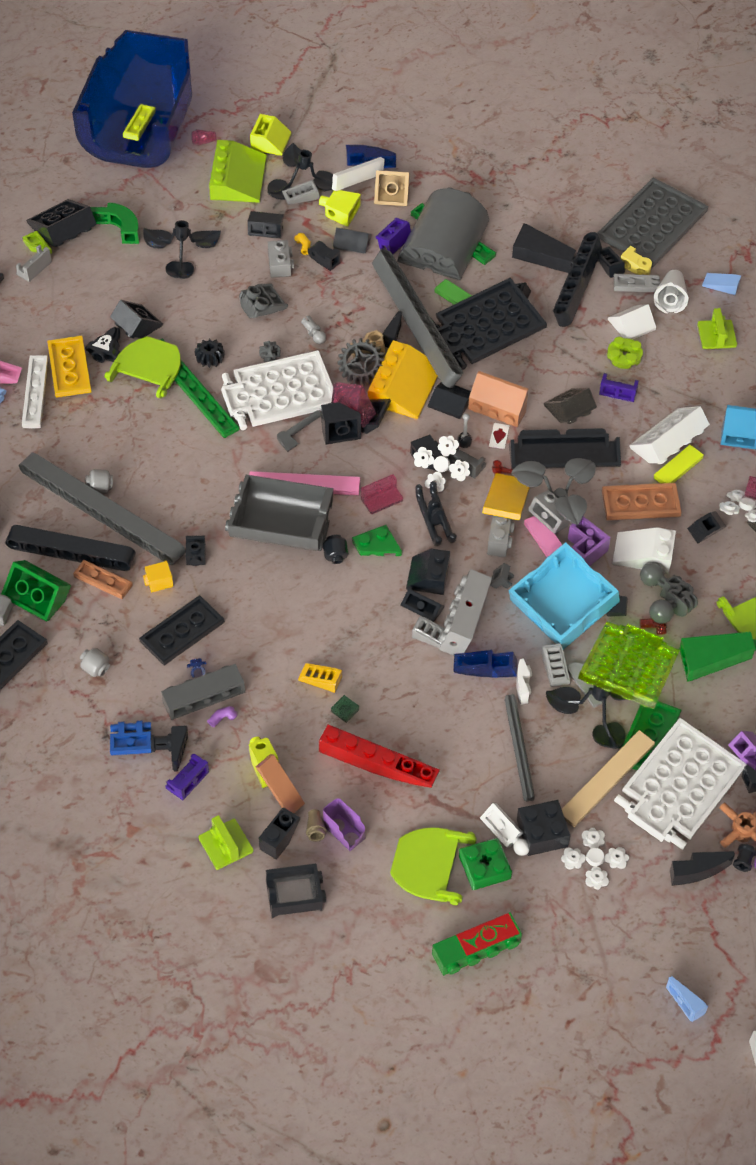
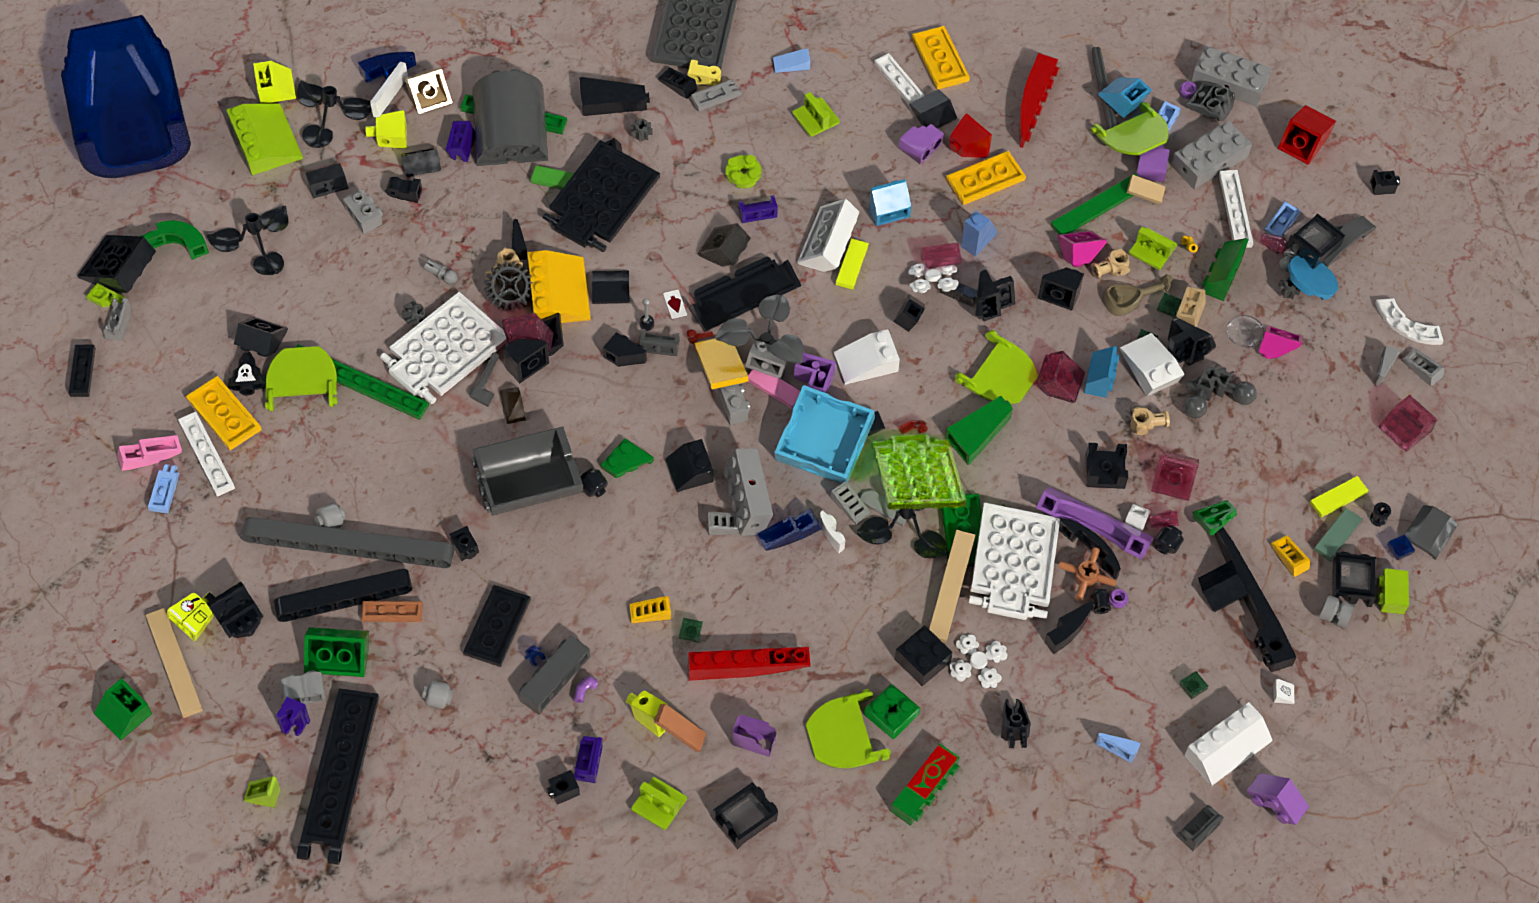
camera: 30 degrees left, 5 degrees up
blue plate [110,720,152,755] -> none
neon yellow tile [123,104,156,141] -> none
yellow brick [143,561,173,593] -> none
black bush [151,733,171,752] -> none
black slope [171,726,188,772] -> none
clear pink cone [191,129,216,146] -> none
black gear [194,338,225,368] -> none
dark grey slope [239,283,288,318] -> none
bright pink tile [249,471,360,495] -> none
black slope [259,807,300,860] -> none
light grey slope [282,180,320,205] -> none
yellow arm [294,233,311,255] -> none
dark tan cone [306,809,327,842] -> none
clear pink panel [361,474,403,514] -> none
dark grey beam [372,249,463,388] -> none
black slope [400,588,444,622] -> none
white plant [414,436,470,492] -> none
black piece [415,481,457,546] -> none
slope [468,371,528,427] -> none
white plate [480,803,529,856] -> none
dark grey tile [490,563,514,589] -> none
dark grey axle [505,694,535,802] -> none
black beam [553,232,602,327] -> none
nougat plate [602,483,681,520] -> none
white slope [608,304,656,340] -> none
dark grey piece [640,562,698,624] -> none
white cone [654,270,689,313] -> none
none -> dark brown slope [500,387,526,424]
none -> black brick [546,770,580,805]
none -> dark grey gear [631,119,653,141]
none -> black hinge [1001,699,1031,748]
none -> dark grey hinge [1176,805,1224,851]

